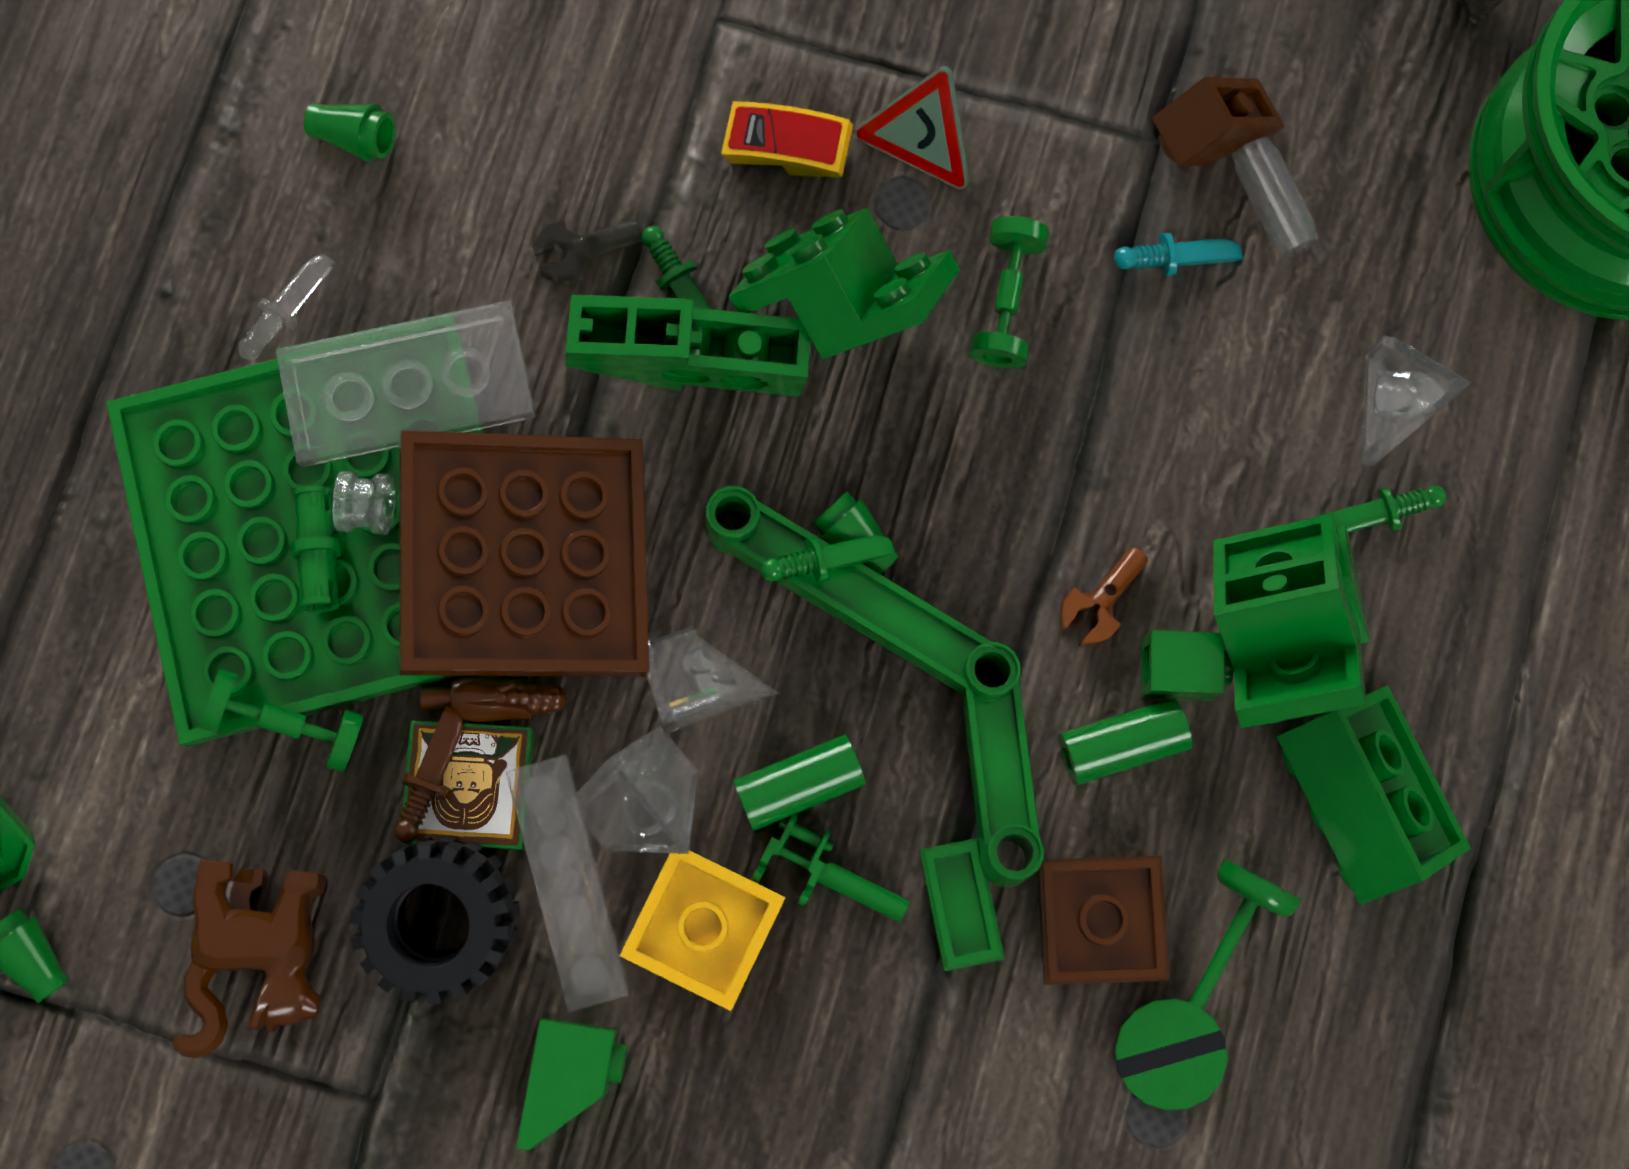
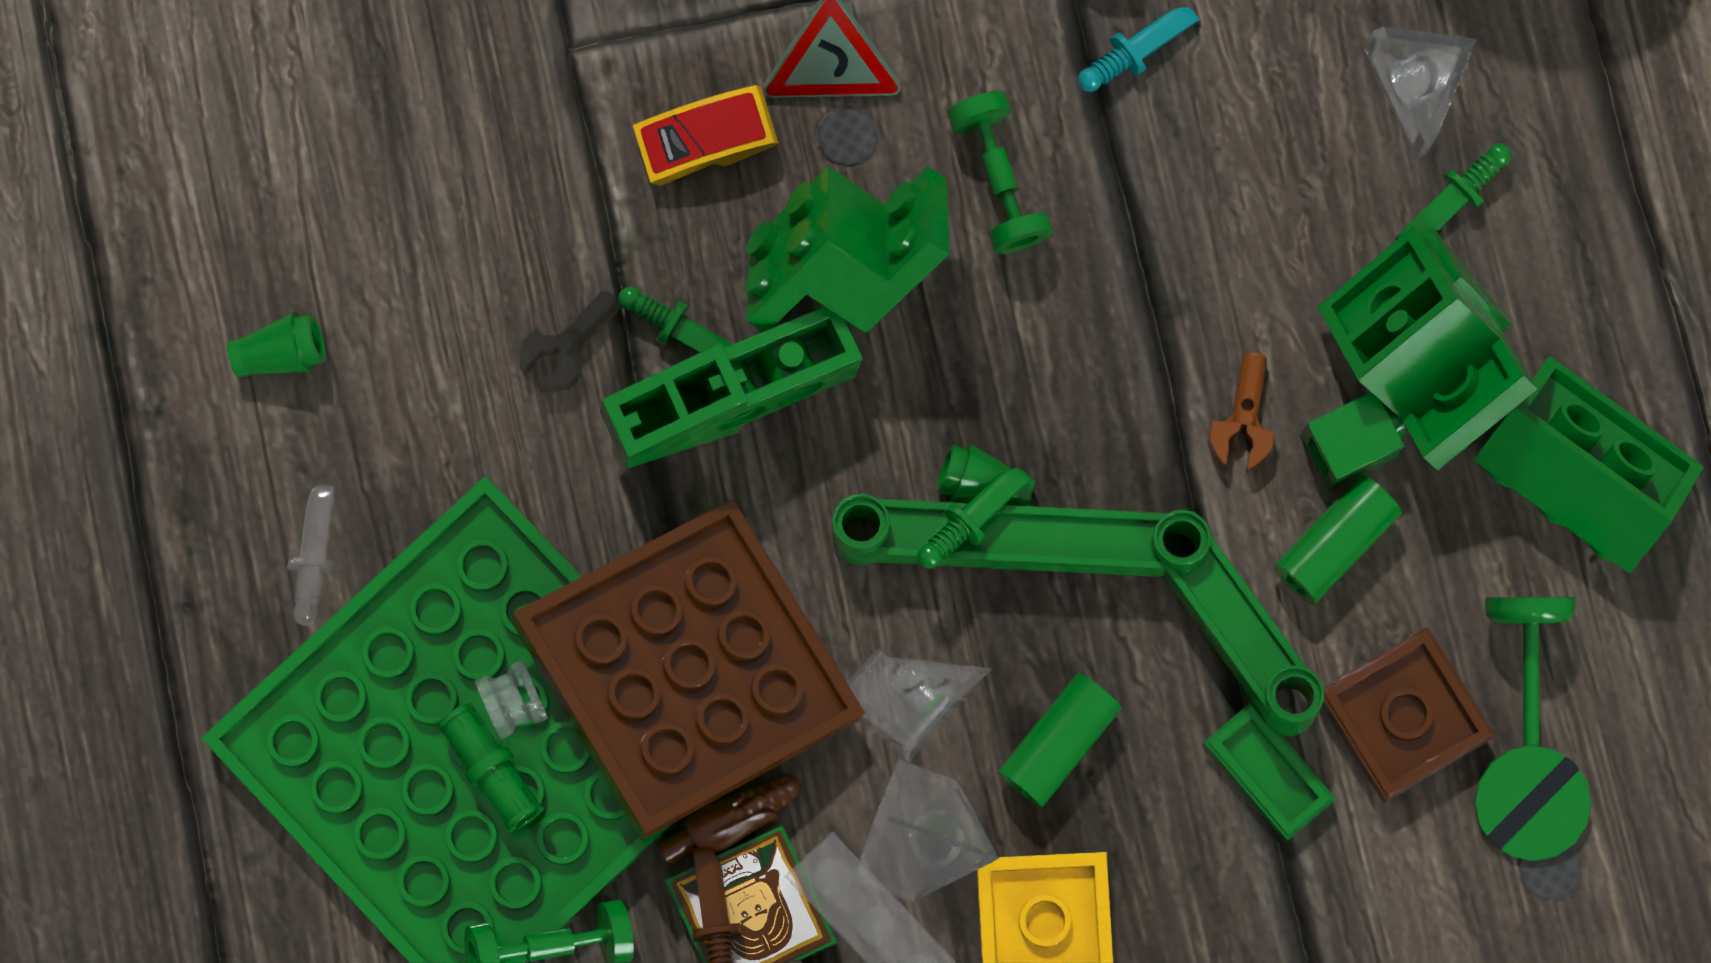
camera: 25 degrees left, 0 degrees up
clear tile [276,300,536,467] -> none
green piece [751,814,910,923] -> none

